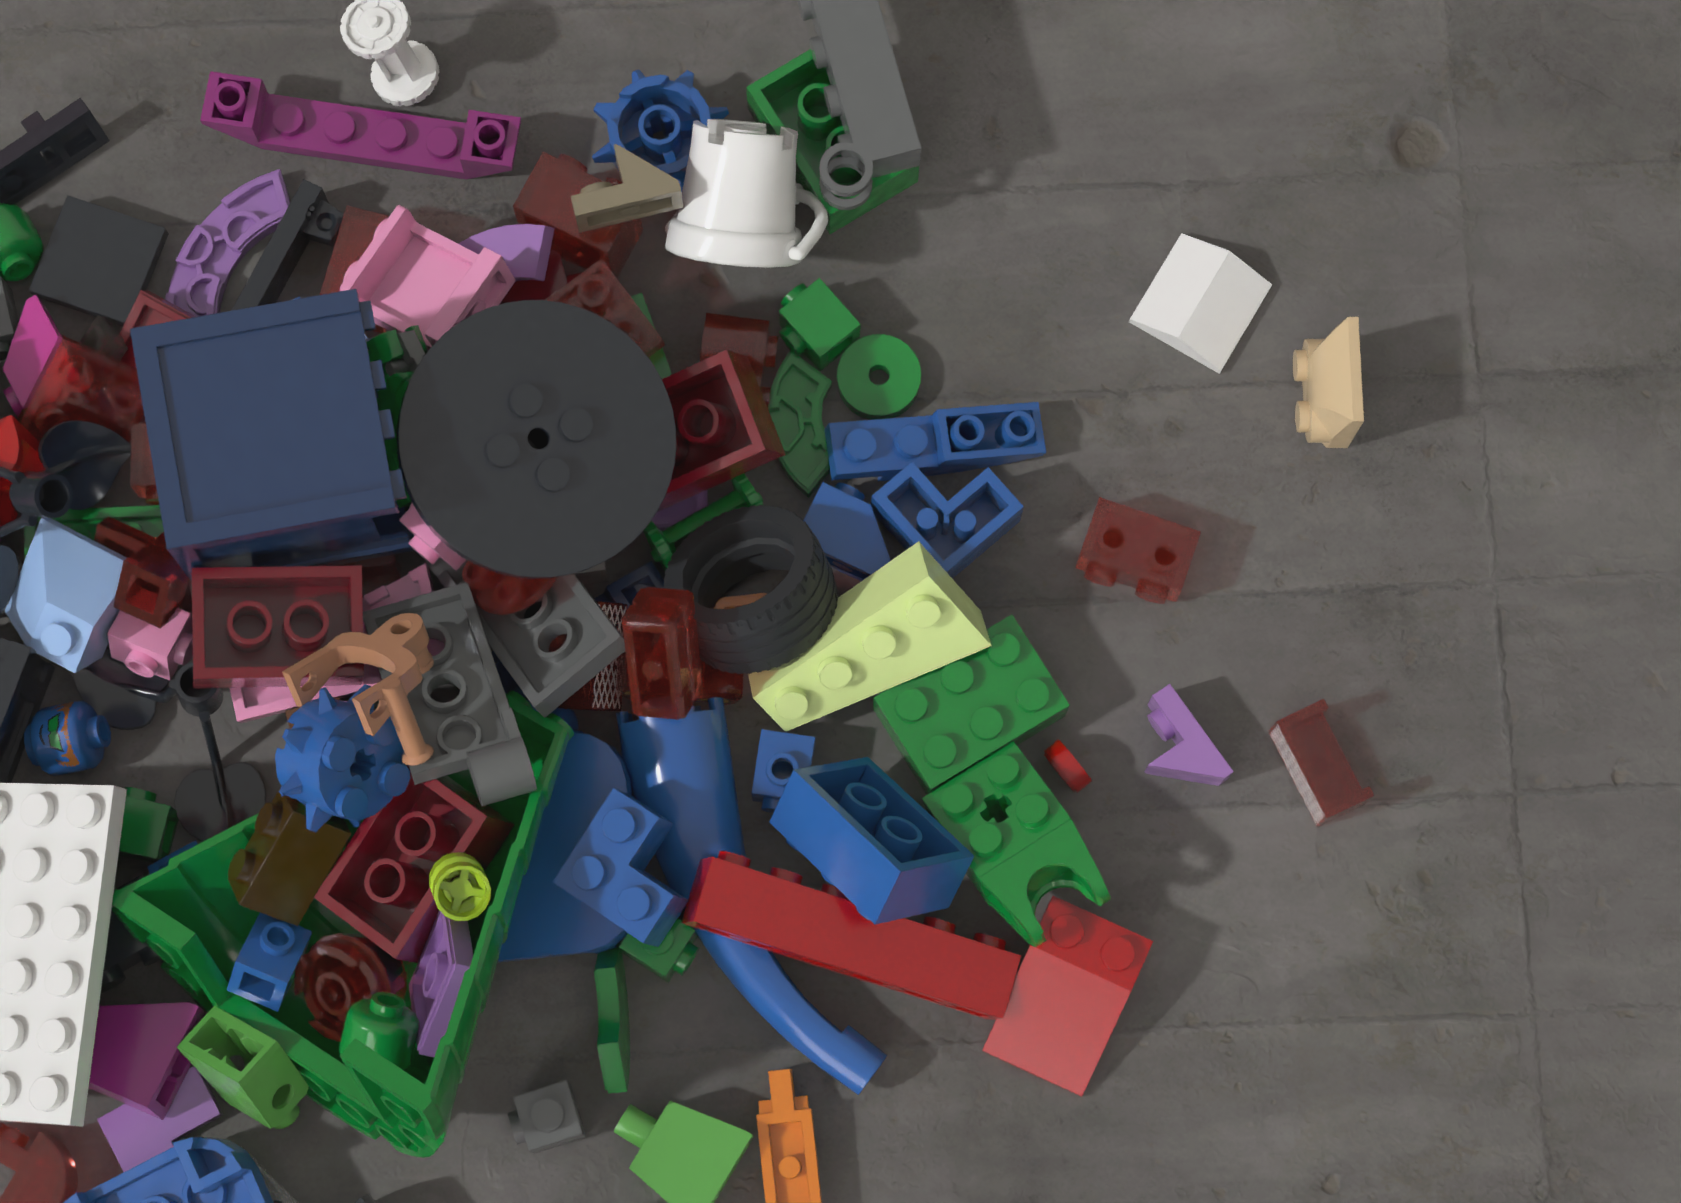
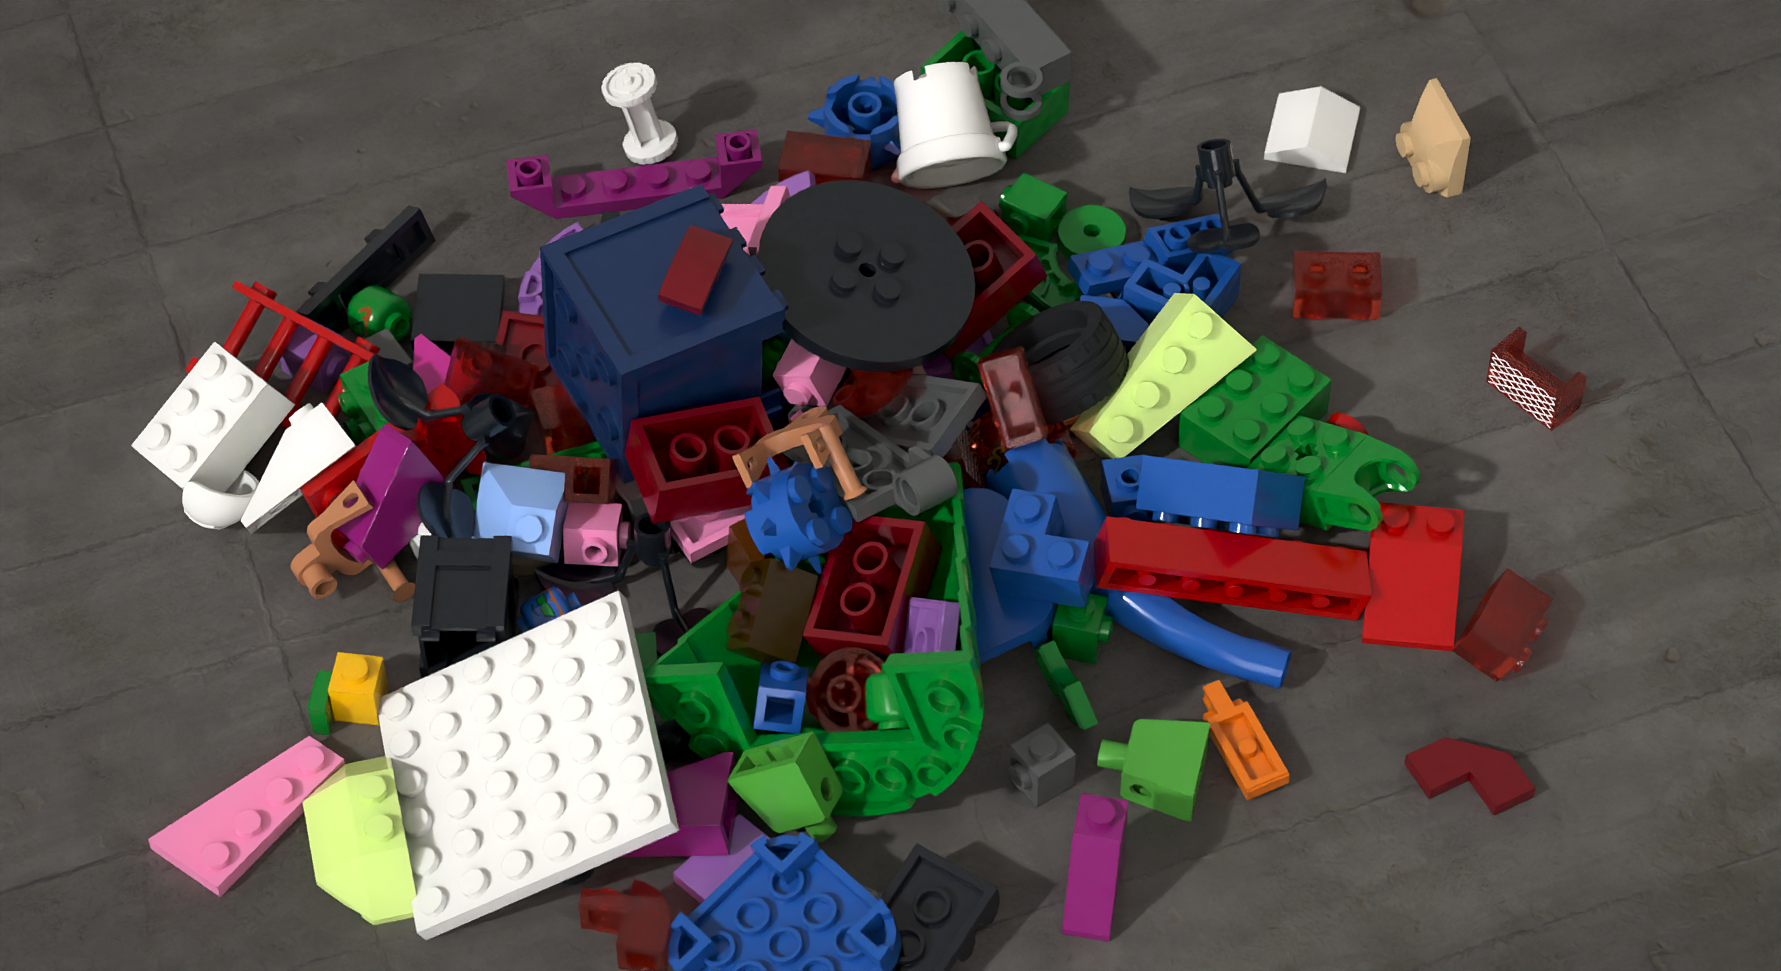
camera: 15 degrees left, 25 degrees down
lime wheel [429,852,491,921] -> none
dark tan slope [570,144,683,233] -> none
medium lavender slope [1144,684,1234,786] -> none
none -> dark red slope [658,225,733,316]
none -> black plant [1129,139,1327,253]
none -> clear red brick [1452,568,1553,682]

